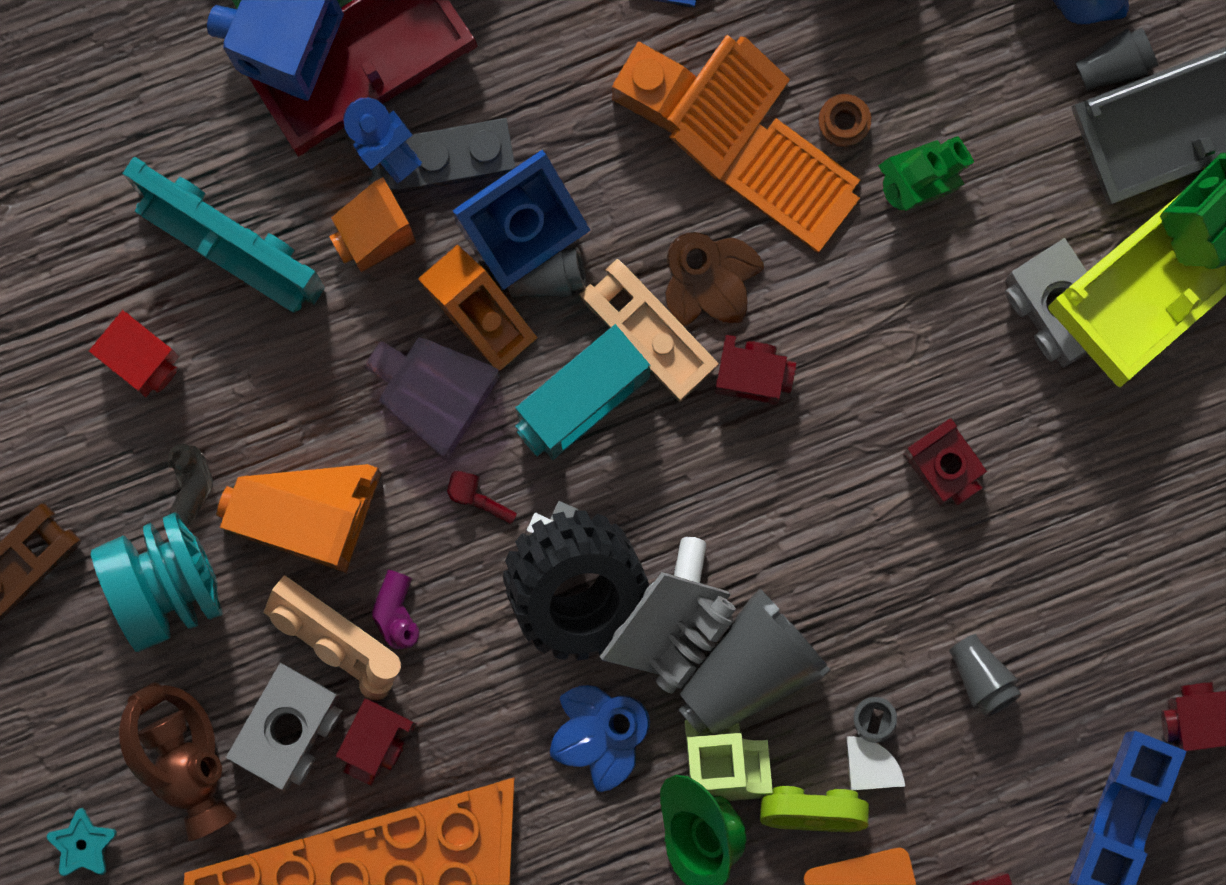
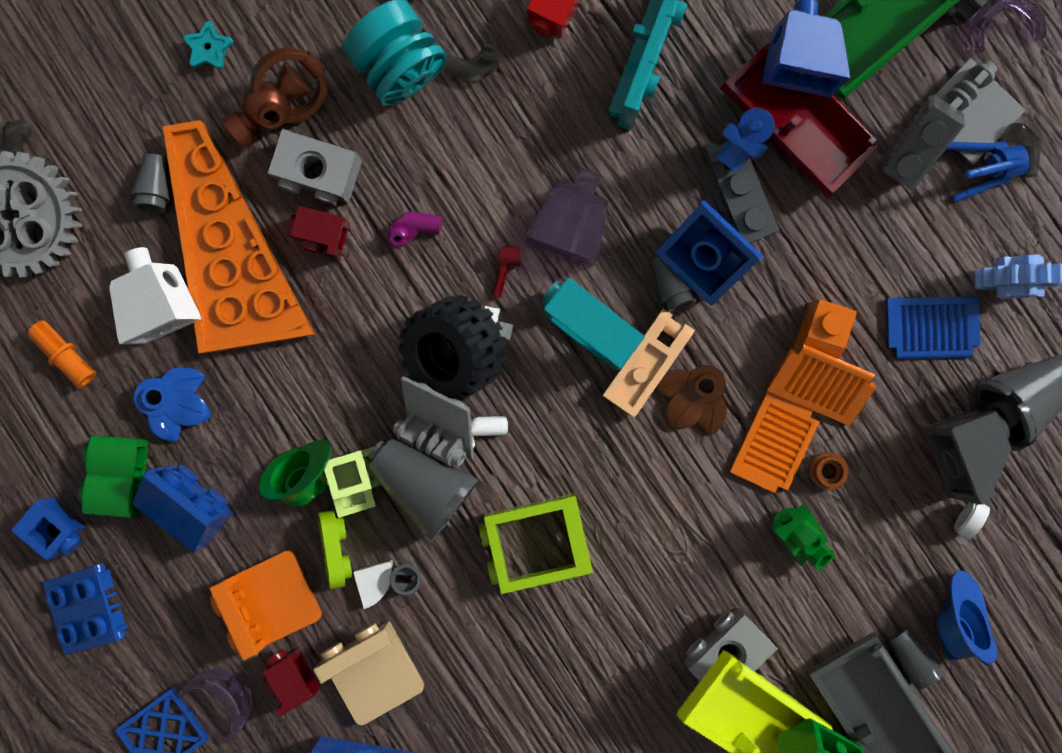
camera: 75 degrees right, 5 degrees up
orange slope [216,464,382,573] -> none
light nougat plate [263,575,401,701] -> none
orange slope [329,177,416,272] -> none
orange slope [418,244,538,372] -> none
blue plate [550,685,650,792] -> none
dark red brick [715,335,797,405] -> none
dark red brick [903,418,987,506] -> none
dark grey cone [949,634,1022,718] -> none
none -> tan bracket [314,621,424,725]
none -> lime window [479,493,593,594]

